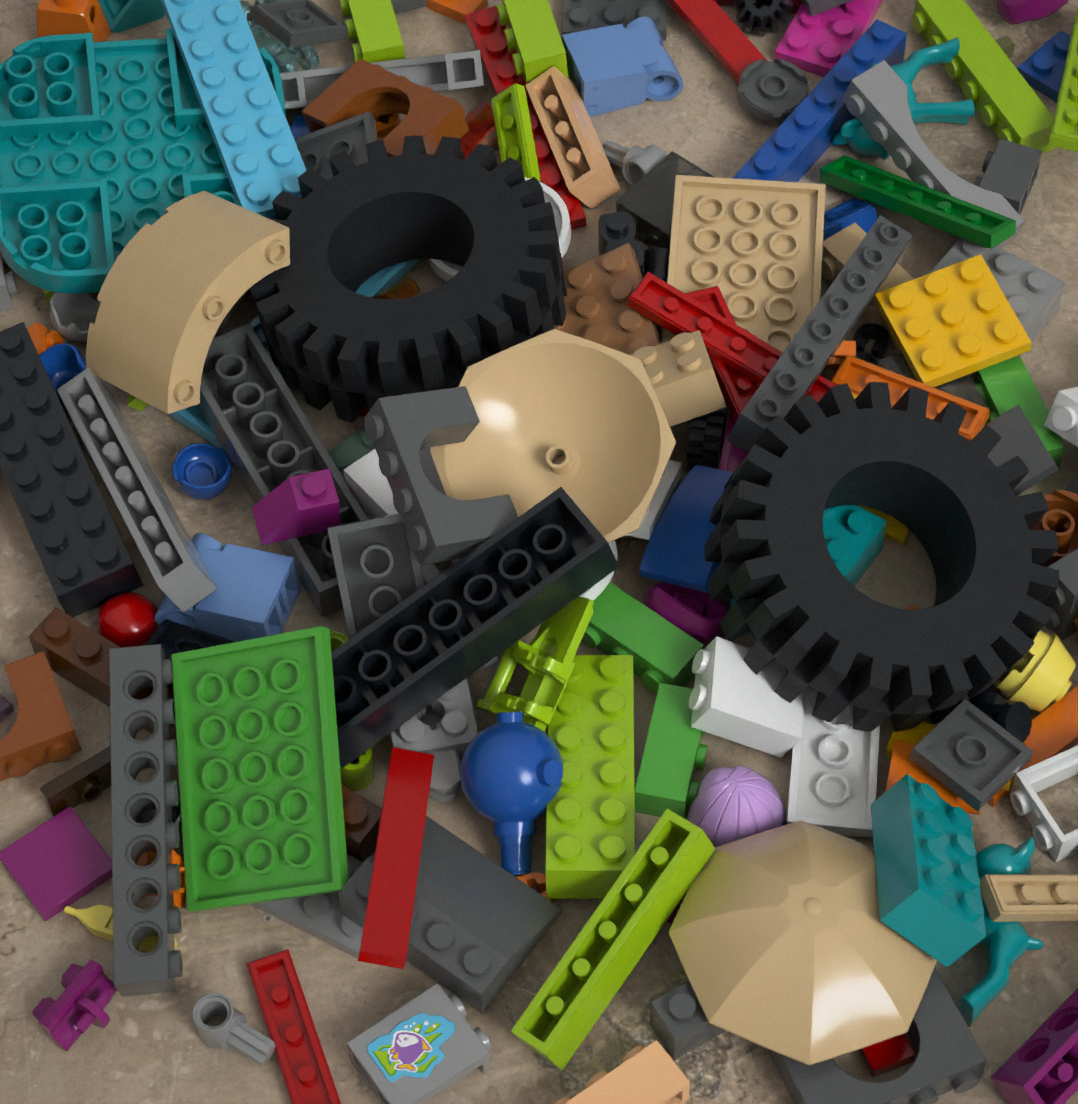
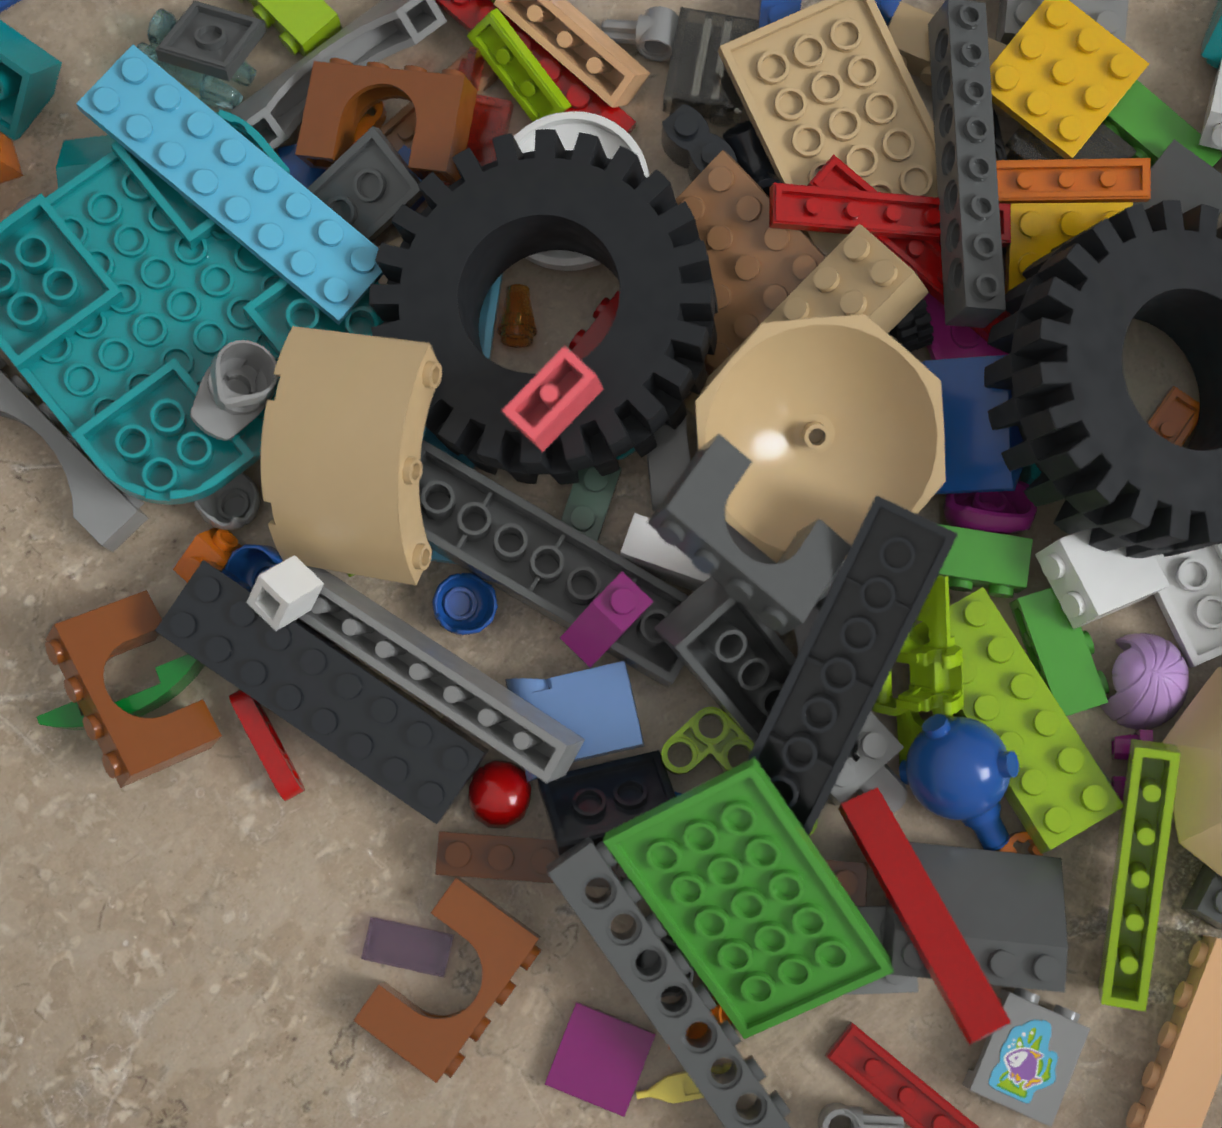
camera: 30 degrees left, 25 degrees up
dark brown plate [40,746,111,817] -> none
none -> light grey helmet [190,340,279,441]
none -> white brick [246,555,324,631]
none -> coral brick [502,346,603,452]

